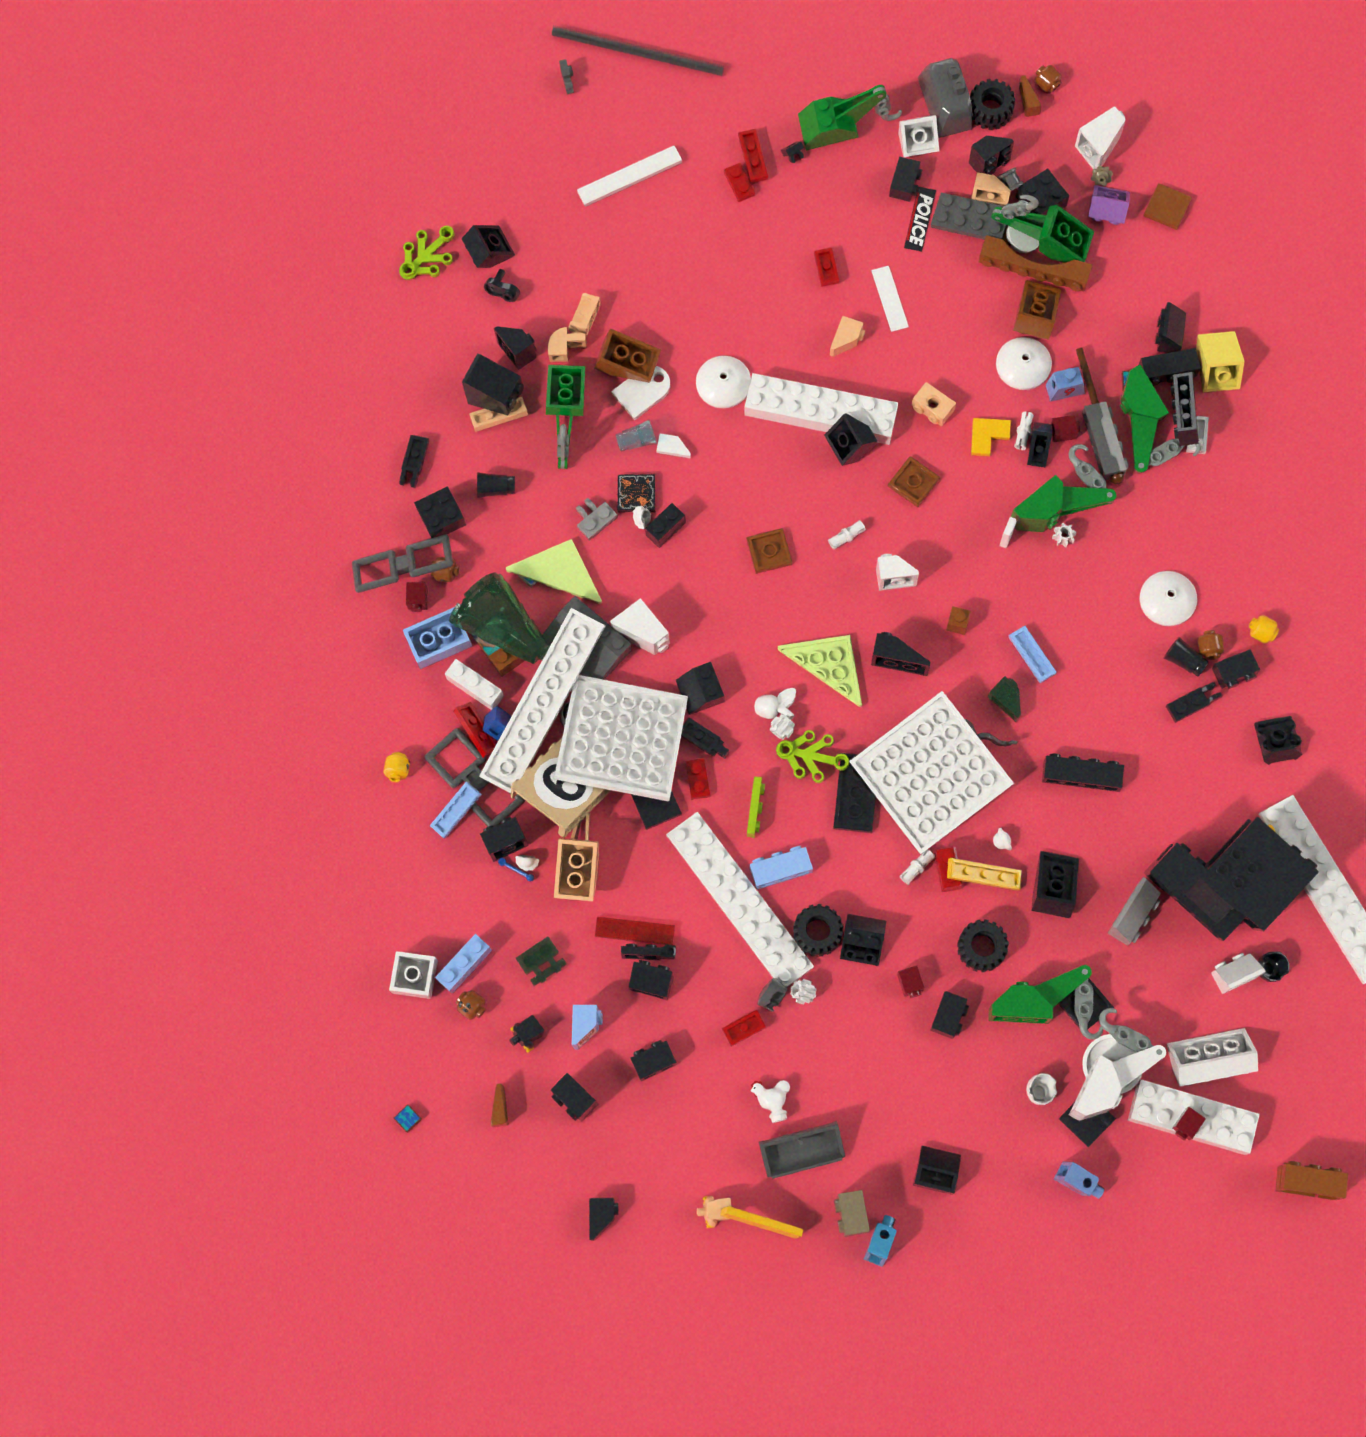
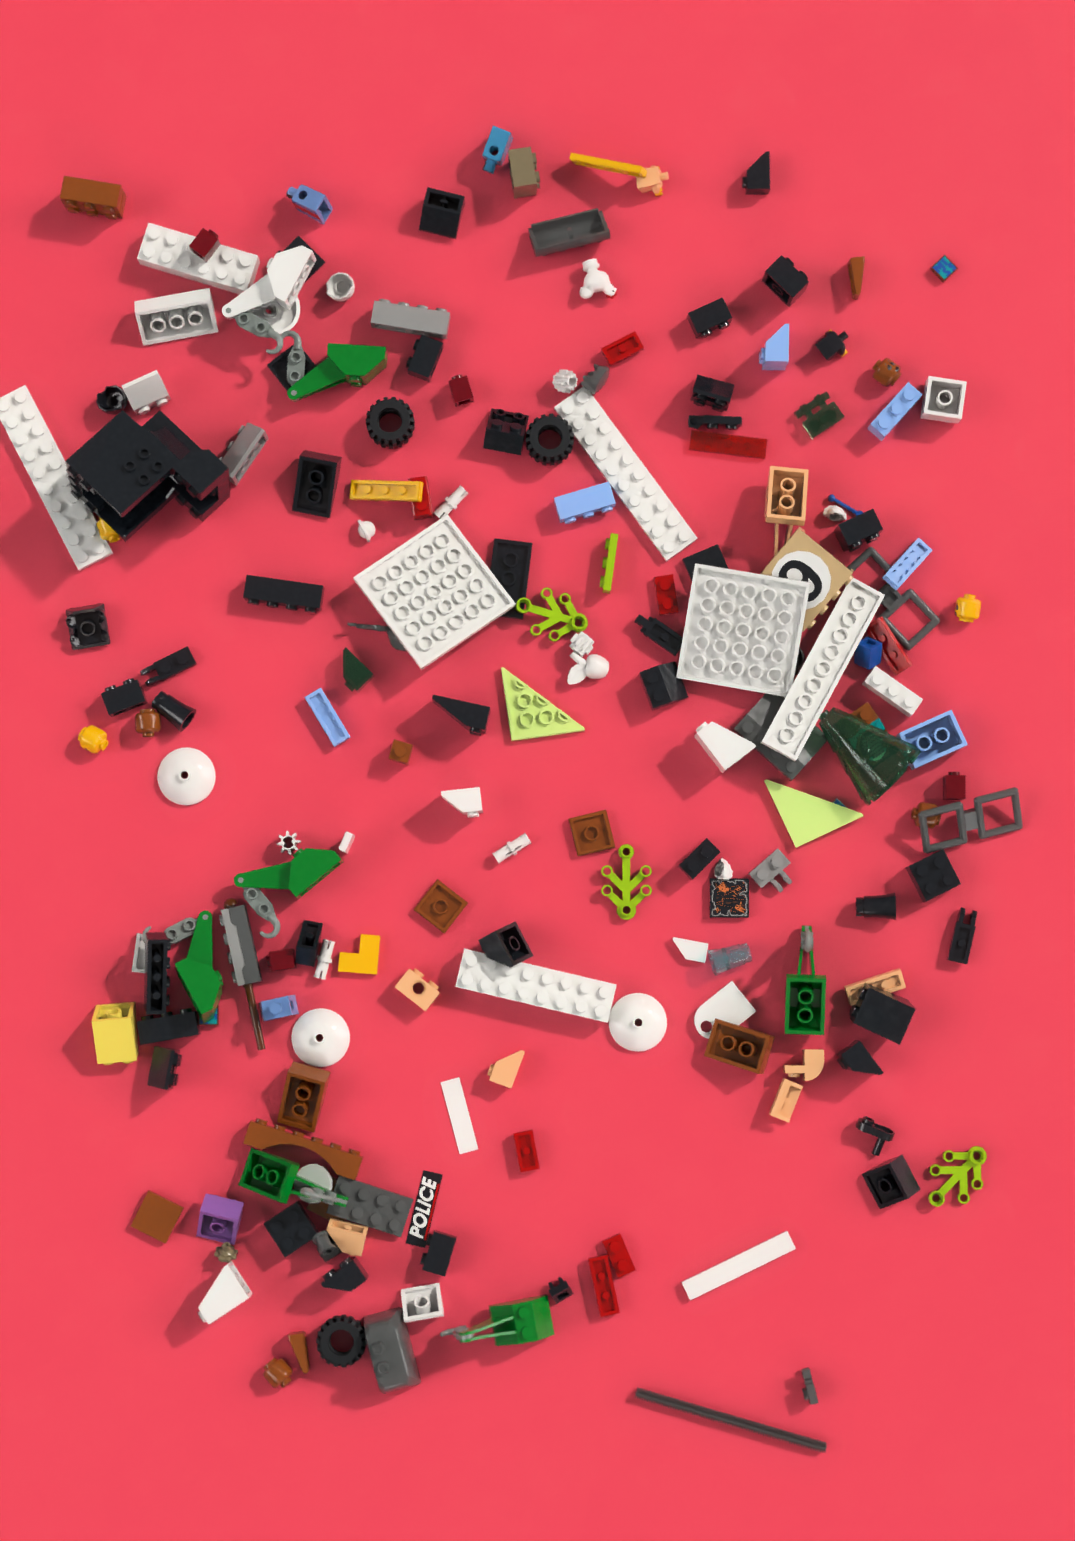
camera: 170 degrees right, 10 degrees up
none -> light grey brick [371,299,451,340]
none -> lime plant [601,844,652,920]

